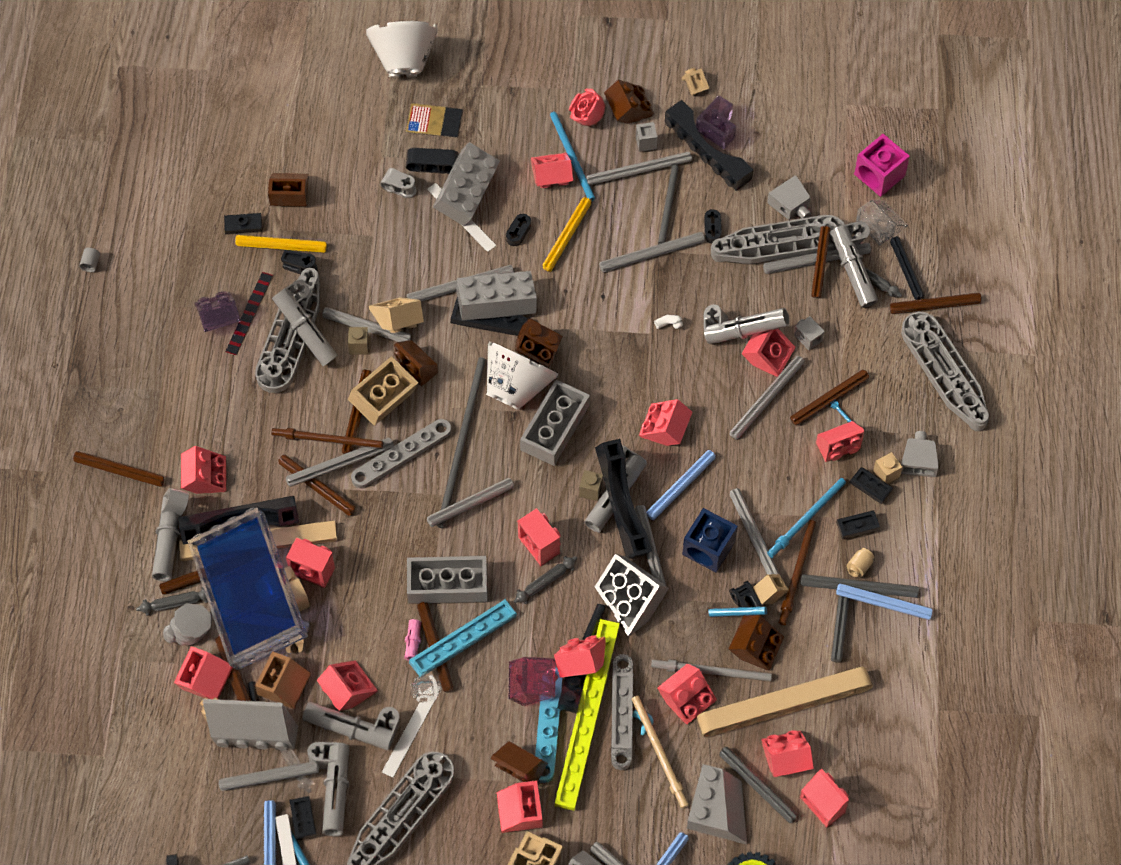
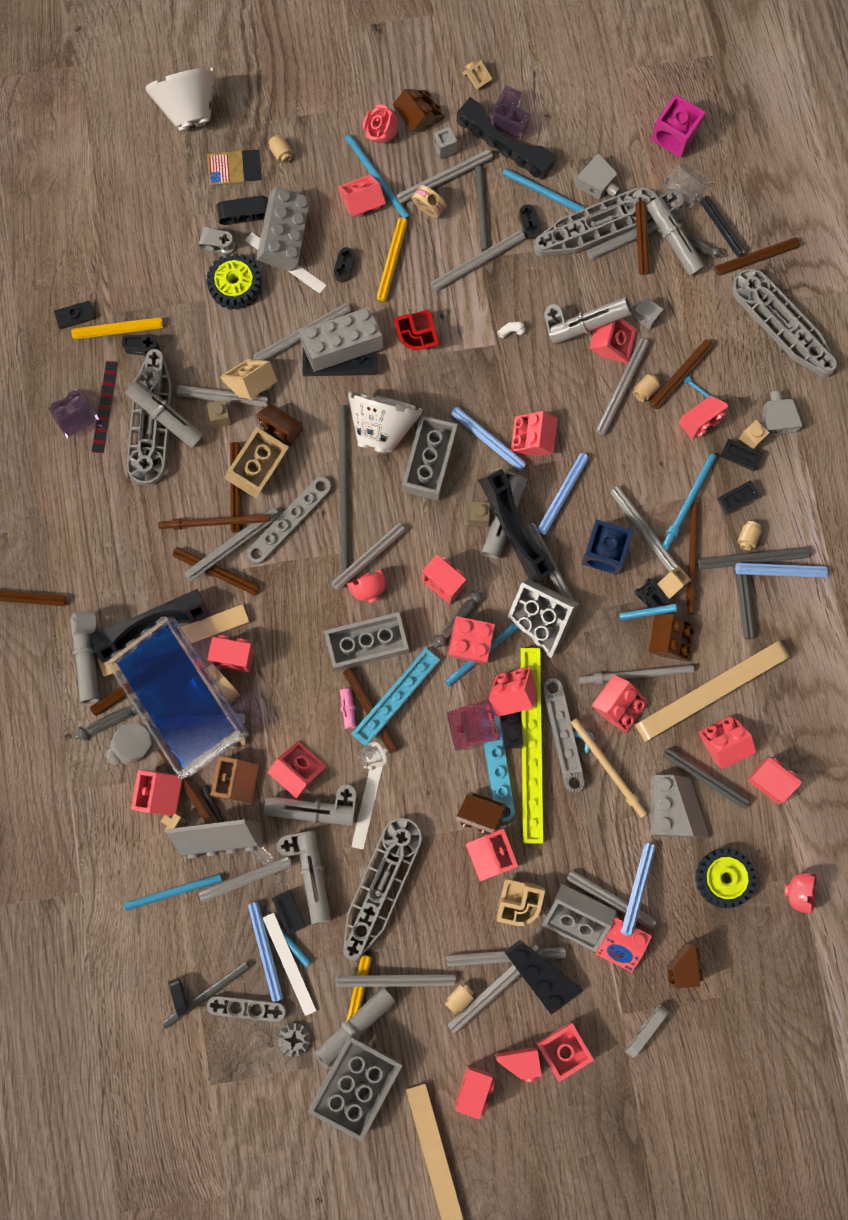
camera: 15 degrees left, 15 degrees up
coral slope [181,446,226,494] -> none
reddish brown slope [268,173,309,207] -> none
reddish brown slope [515,318,563,368] -> none
black piece [582,604,606,640] -> none
none -> dark azure piece [124,874,222,911]
none -> wheel [207,253,262,310]
none -> tan brick [268,135,293,163]
none -> coral cylinder [346,569,386,603]
none -> red brick [393,309,439,350]
none -> tan head [412,185,446,218]
none -> dark azure piece [445,622,519,686]
none -> coral brick [447,616,495,664]
none -> light blue axle [451,407,526,471]
none -> dark azure piece [502,168,585,212]
none -> tan brick [633,374,660,402]

